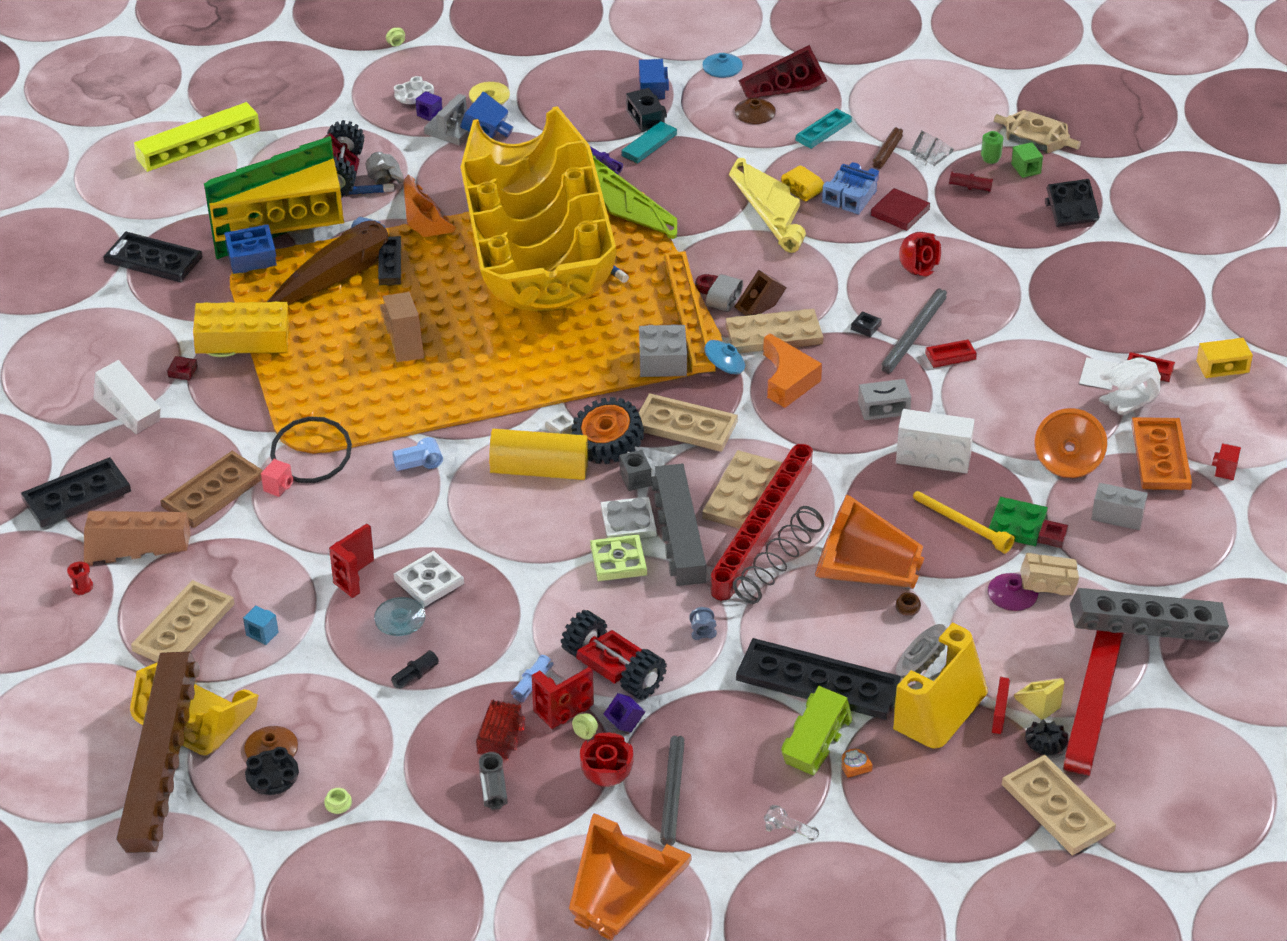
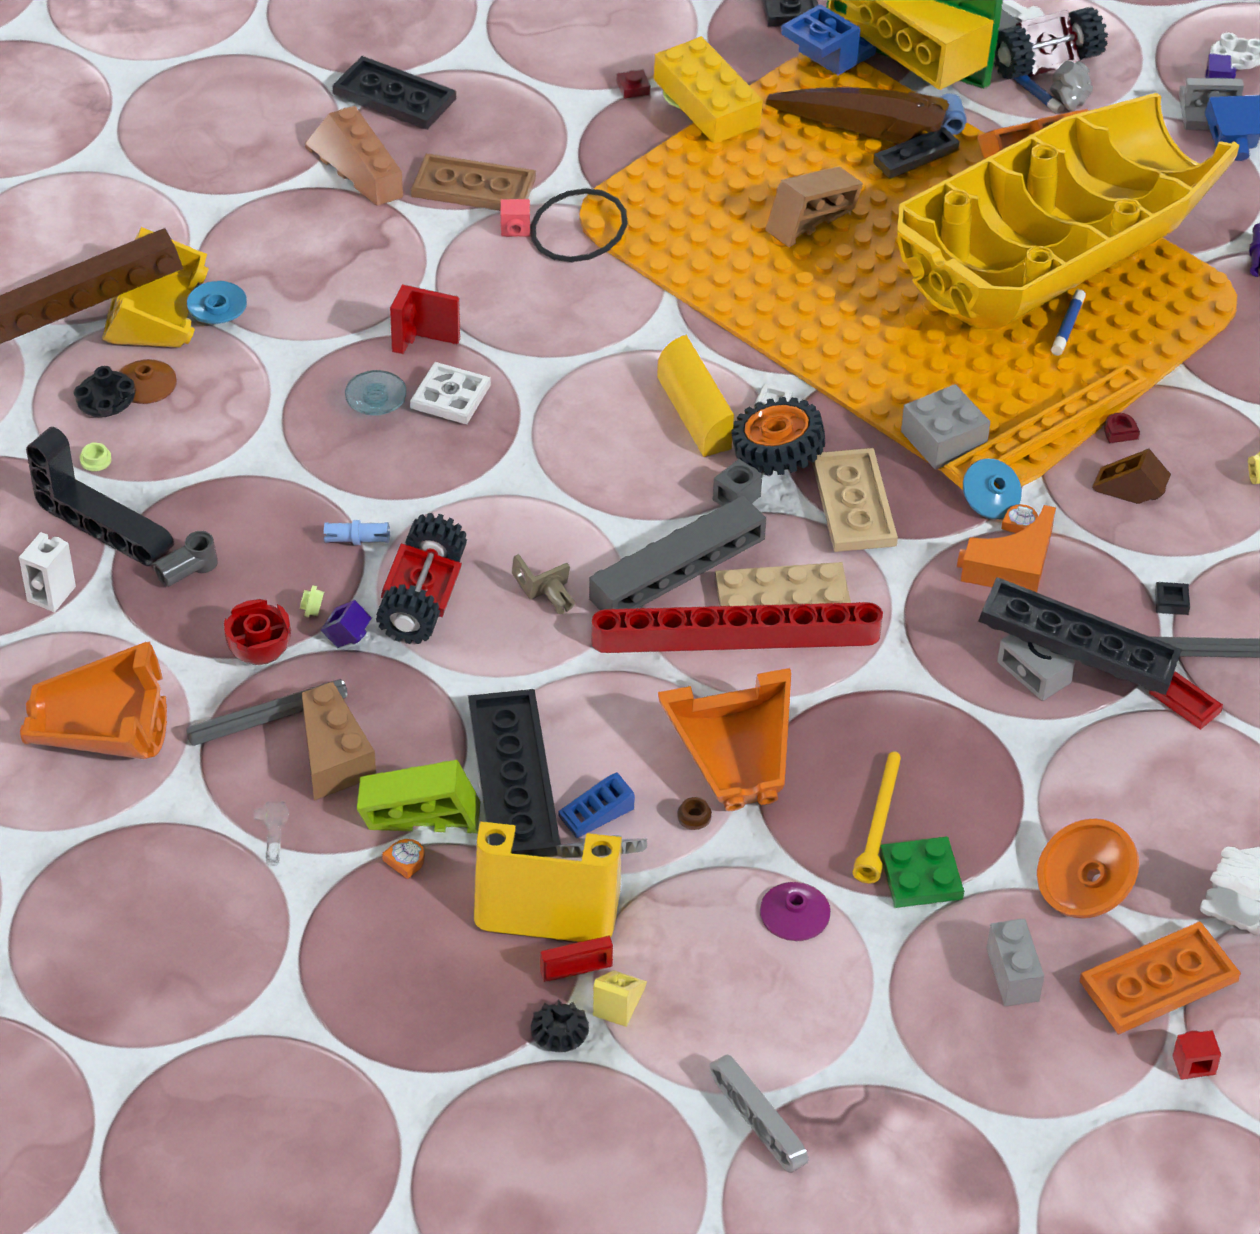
camera: 60 degrees right, 5 degrees up
red bush [67,561,93,595] -> none
white wedge [93,360,161,434] -> none
tan plate [131,580,235,662] -> none
dark azure plate [243,605,279,645] -> none
black axle [391,650,439,689] -> none
light blue piece [392,437,443,471] -> none
clear red brick [476,699,526,759] -> none
red bracket [532,667,594,729] -> none
yellowish green piece [590,535,647,581] -> none
lime wing [592,154,677,239] -> none
light grey piece [601,497,657,538] -> none
sand blue brick [689,607,717,640] -> none
light grey beam [706,274,743,312] -> none
tan plate [725,309,823,353] -> none
dark grey piece [733,506,824,604] -> none
white brick [896,409,975,473] -> none
tan plate [1002,755,1116,856] -> none
tan brick [1020,553,1079,596] -> none
dark red plate [1038,520,1068,548] -> none
red beam [1063,630,1124,776] -> none
dark grey brick [1070,588,1229,642] -> none
none -> white brick [19,532,76,612]
none -> black beam [26,427,174,566]
none -> dark azure dish [187,281,247,324]
none -> medium nougat wedge [302,681,376,801]
none -> dark tan bracket [512,554,575,614]
none -> blue slope [558,772,635,838]
none -> light grey beam [710,1054,808,1173]
none -> black plate [978,577,1182,695]
none -> tile [1001,504,1038,533]

